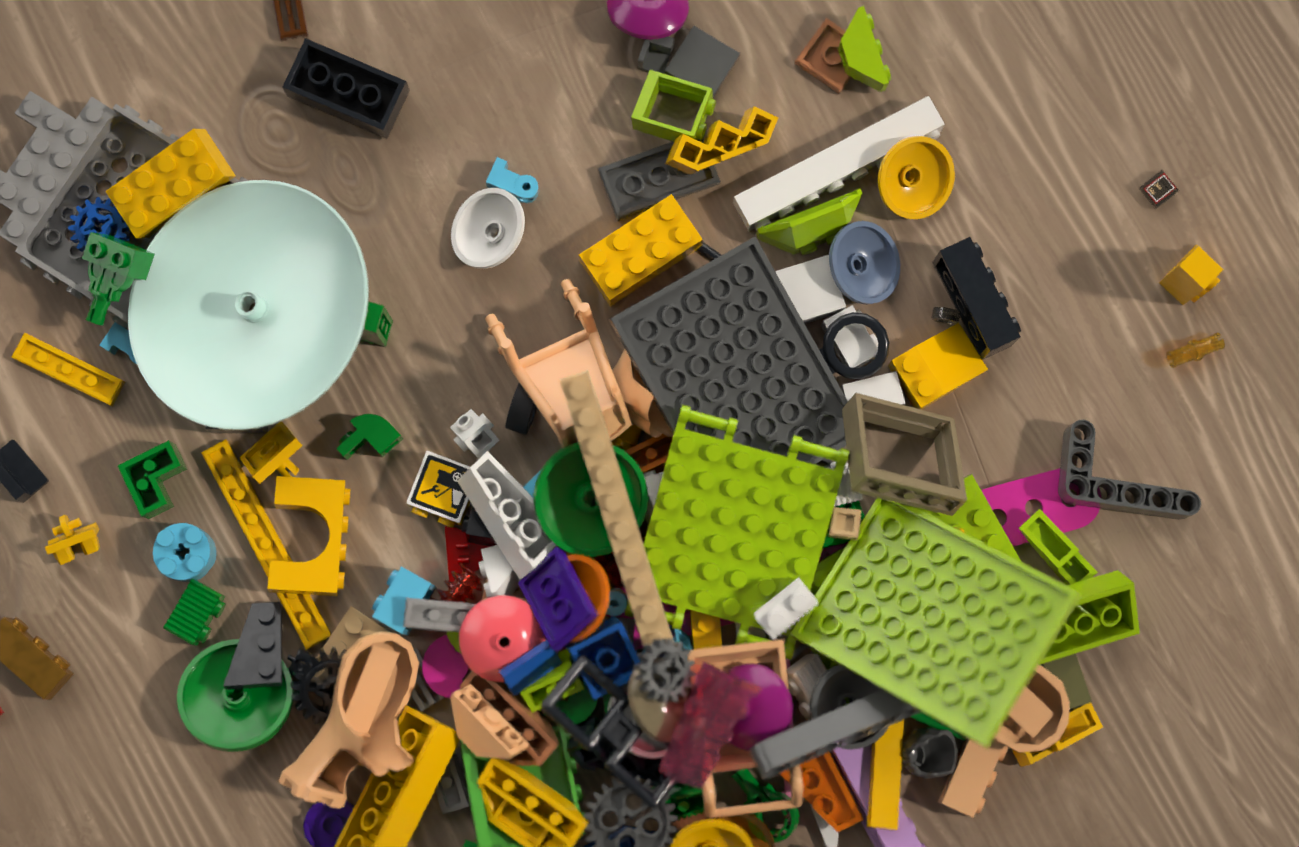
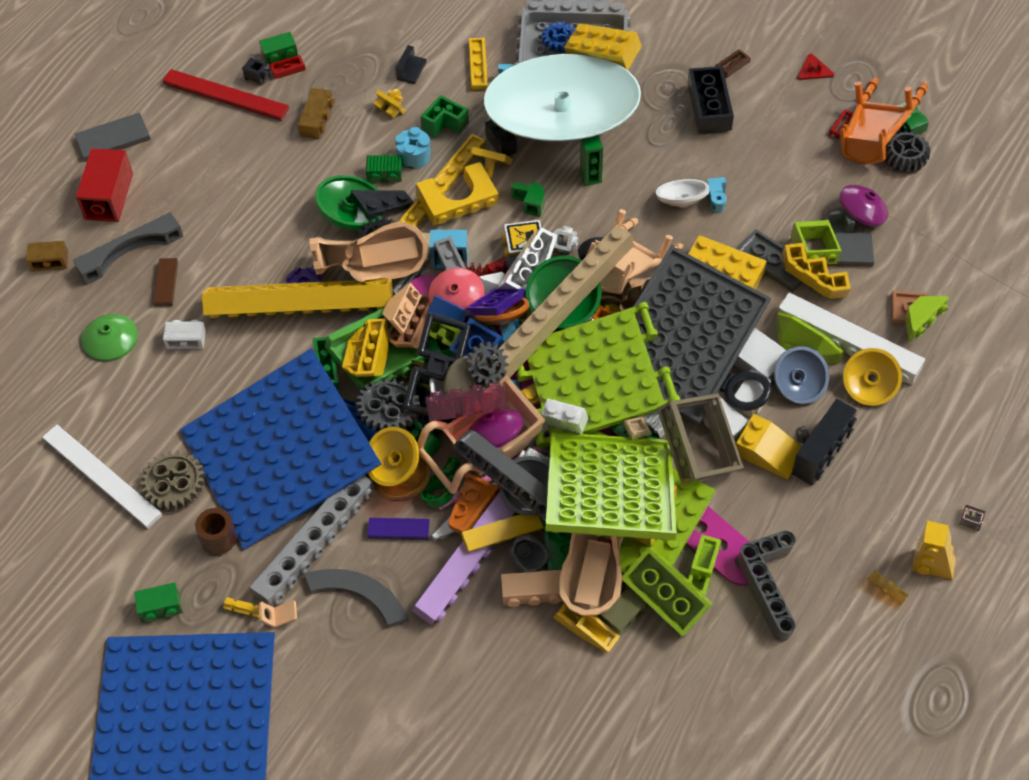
camera: 65 degrees right, 25 degrees down
green brick [82,232,155,326] -> none

